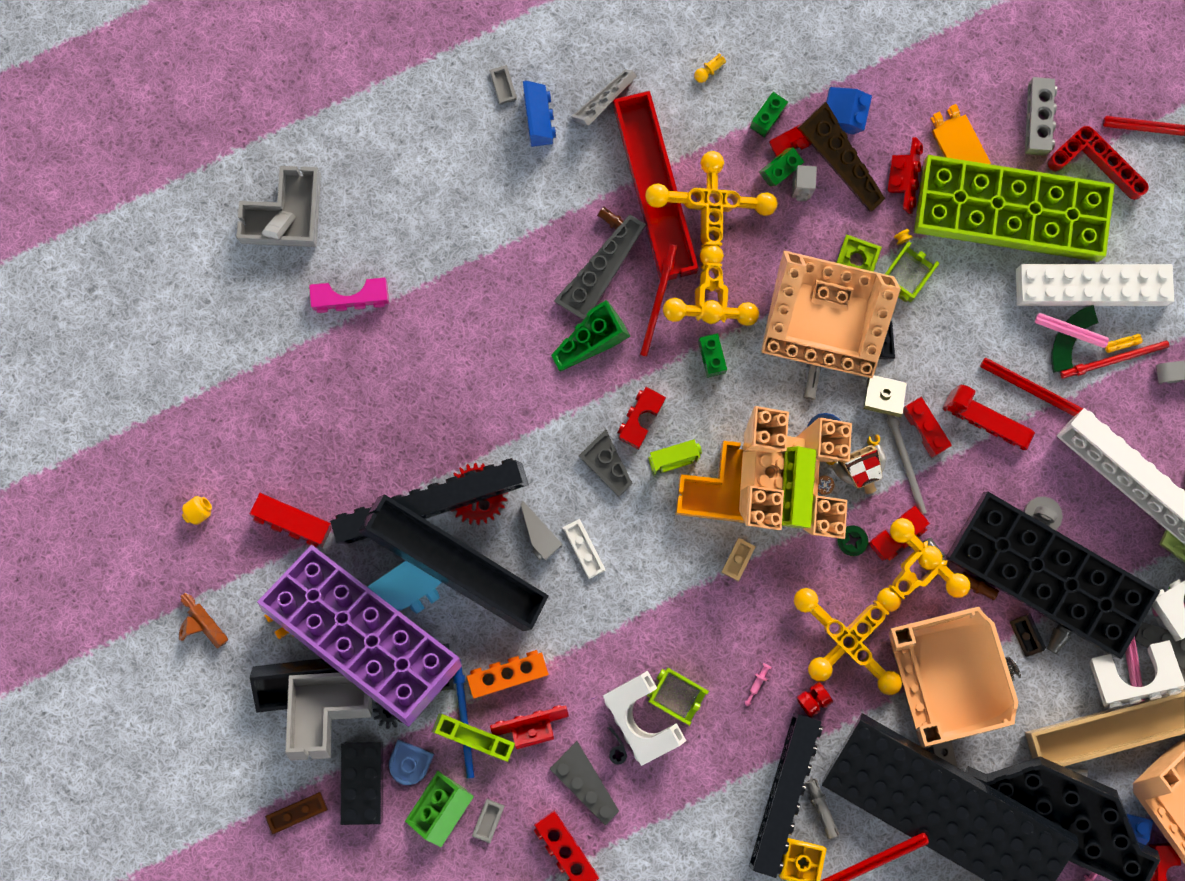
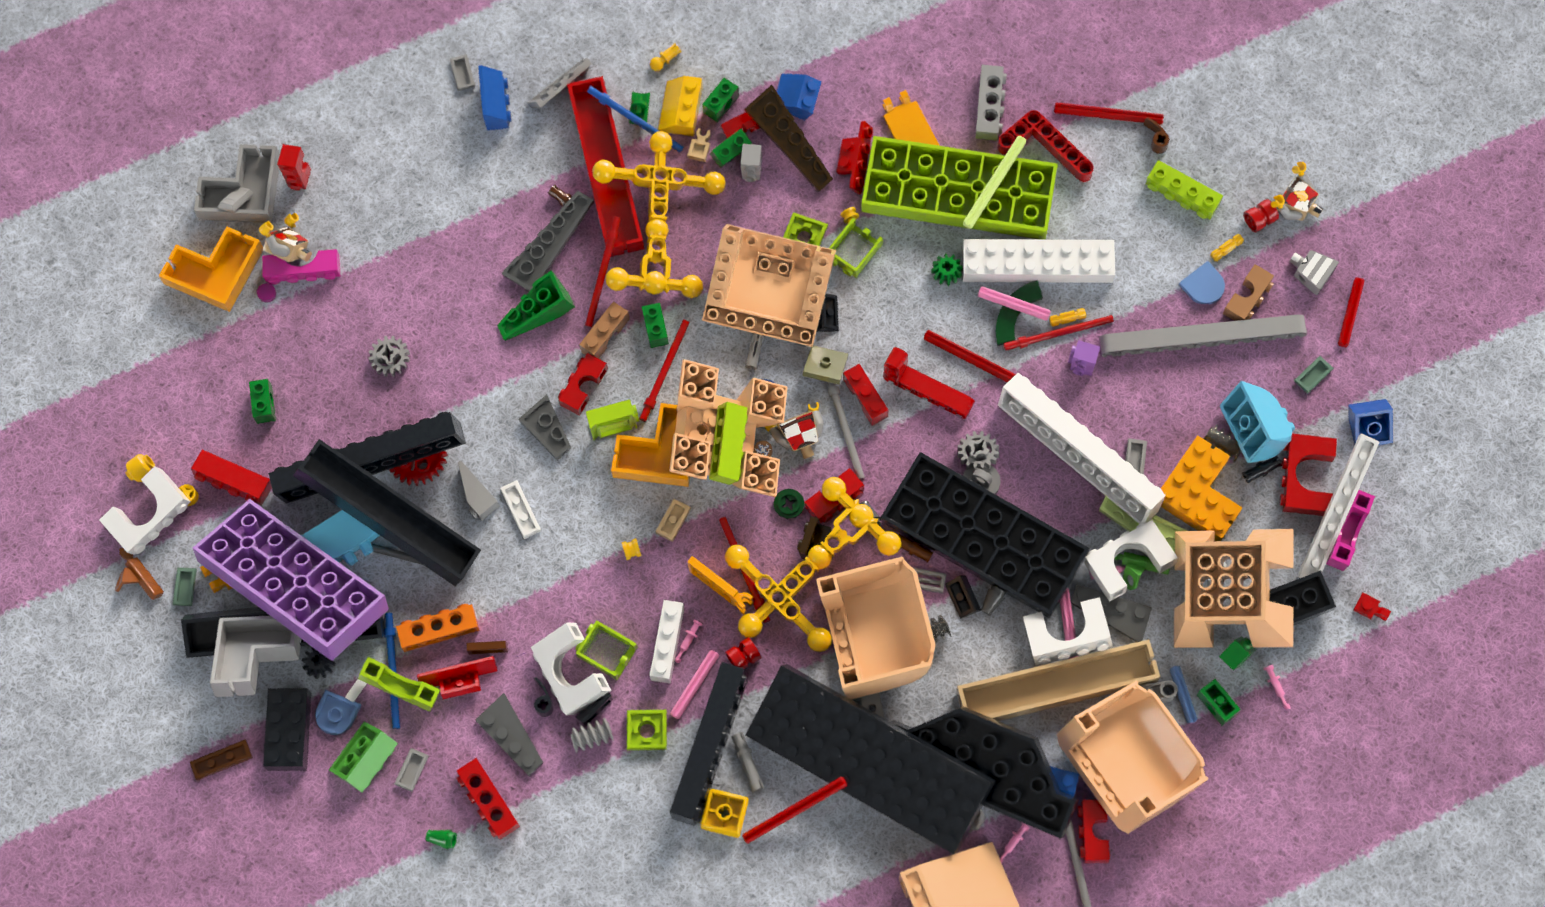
camera: 10 degrees right, 10 degrees down
none -> white arch [99,466,191,555]
none -> light orange piece [159,226,263,312]
none -> sand green tile [172,567,197,606]
none -> yellow wheel [179,484,199,506]
none -> green brick [249,379,276,424]
none -> magenta tile [257,283,276,303]
none -> torso [259,213,312,262]
none -> red arch [277,144,311,191]
none -> white sticker [345,679,367,702]
none -> light grey gear [368,336,410,377]
none -> dark grey bar [372,544,423,565]
none -> reddish brown tile [467,641,508,655]
none -> light grey piece [571,718,614,753]
none -> black slope [575,693,613,726]
none -> medium nougat arch [579,301,630,359]
none -> blue bar [587,86,684,153]
none -> yellow wheel [621,538,641,560]
none -> lime piece [627,709,667,751]
none -> green hips [629,92,651,126]
none -> red bar [639,320,690,422]
none -> white brick [650,600,684,684]
none -> yellow slope [658,76,703,136]
none -> bright pink axle [670,650,719,720]
none -> tan plate [687,128,711,162]
none -> light orange tile [687,556,753,615]
none -> red bar [719,517,770,623]
none -> dark brown bracket [797,516,832,560]
none -> light grey tile [912,567,946,594]
none -> green gear [931,253,963,286]
none -> light grey gear [958,431,999,471]
none -> yellowish green axle [963,136,1026,229]
none -> medium lavender brick [1068,340,1100,376]

